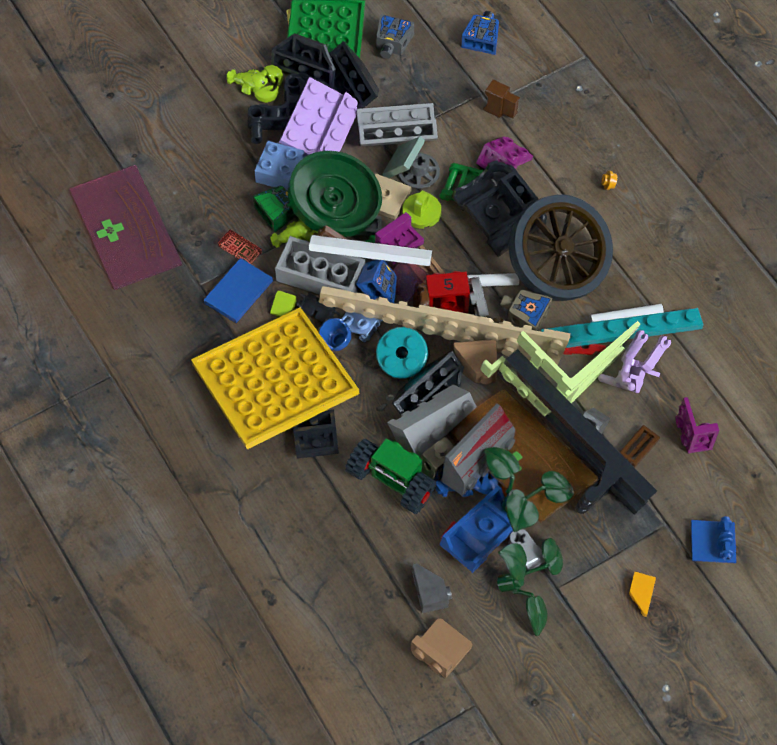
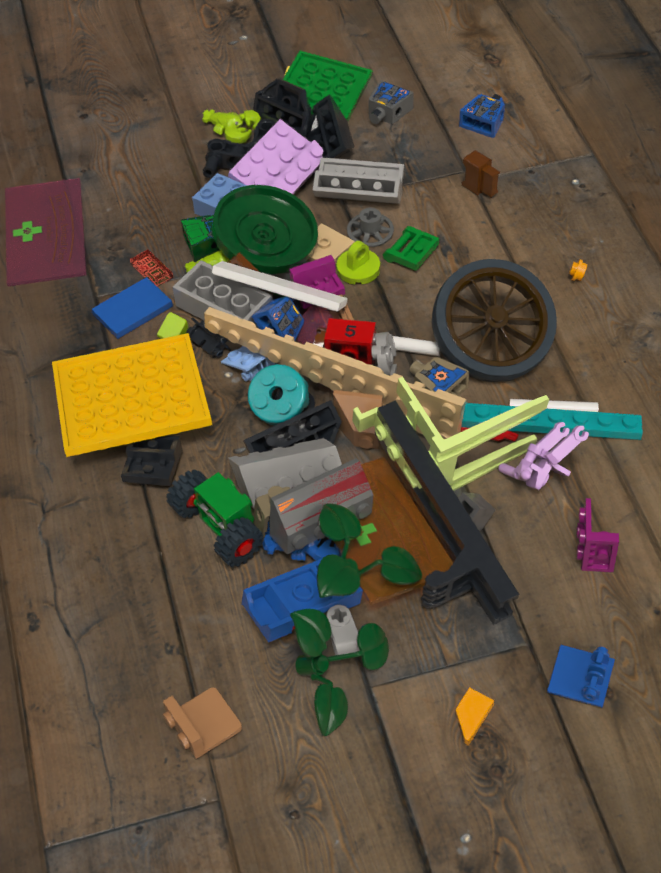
camera: 20 degrees right, 10 degrees down
blue hair [319,318,351,351] -> none
sand green tile [382,136,425,178] -> none
flat silver slope [412,564,452,613] -> none
black piece [452,160,547,257] -> none
magenta bracket [476,136,533,169] -> none
reddish brown tile [620,425,660,468] -> none

